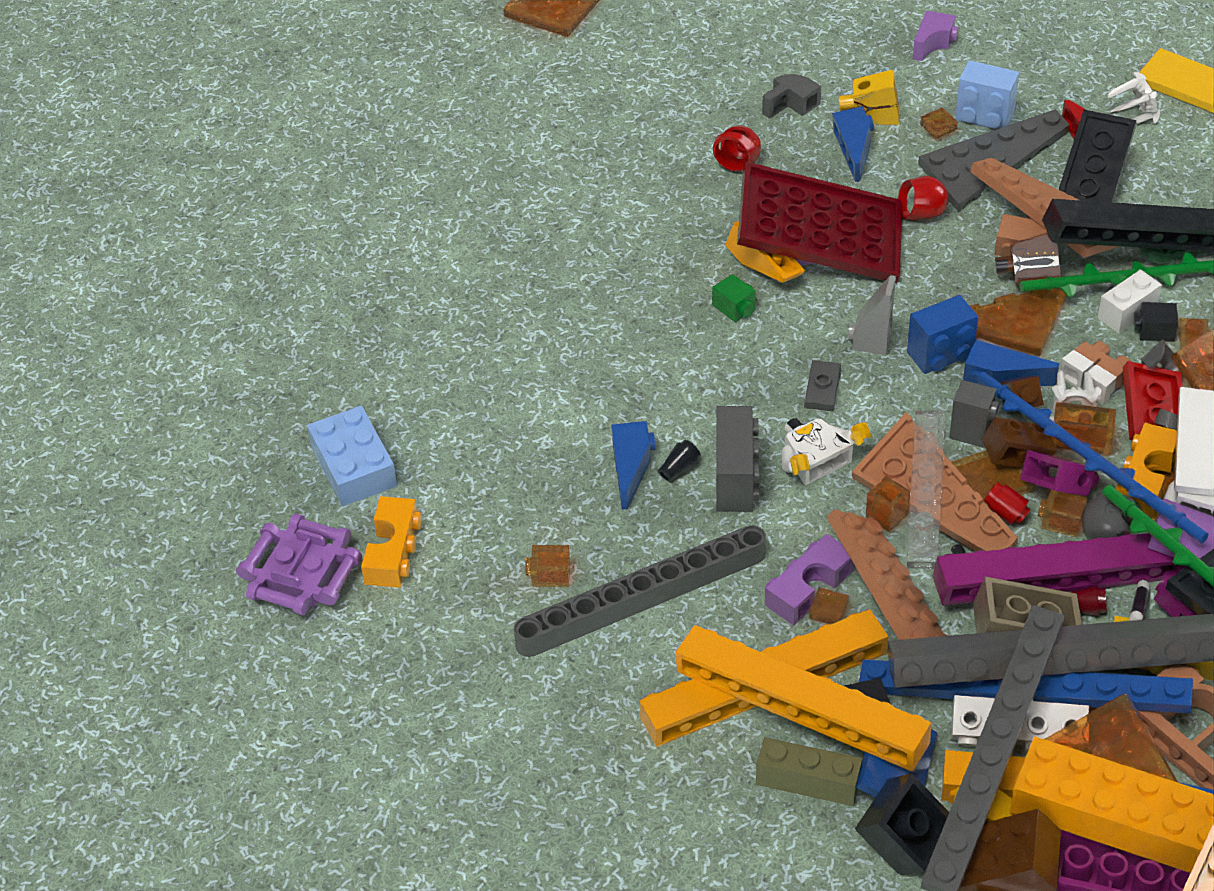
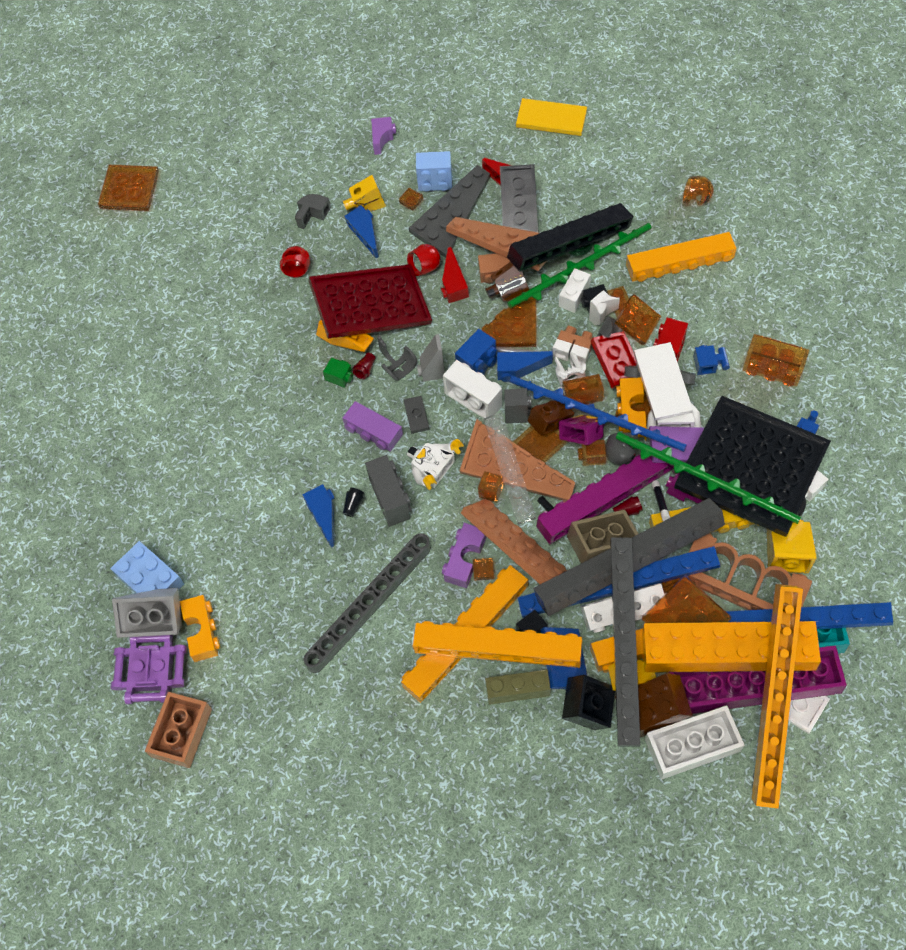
camera: 20 degrees left, 15 degrees up
clear orange brick [525,545,571,587] -> none
red brick [984,481,1030,525] -> none
reddish brown brick [999,376,1044,407] -> none
white piece [1108,72,1160,124] -> none
none -> light grey slope [112,588,182,638]
none -> nougat brick [145,692,212,768]
none -> medium lavender brick [342,401,403,452]
none -> dark red cone [353,352,376,379]
none -> dark grey helmet [377,335,417,380]
none -> red slope [440,247,469,303]
none -> white brick [443,360,502,422]
none -> white slope [589,290,620,325]

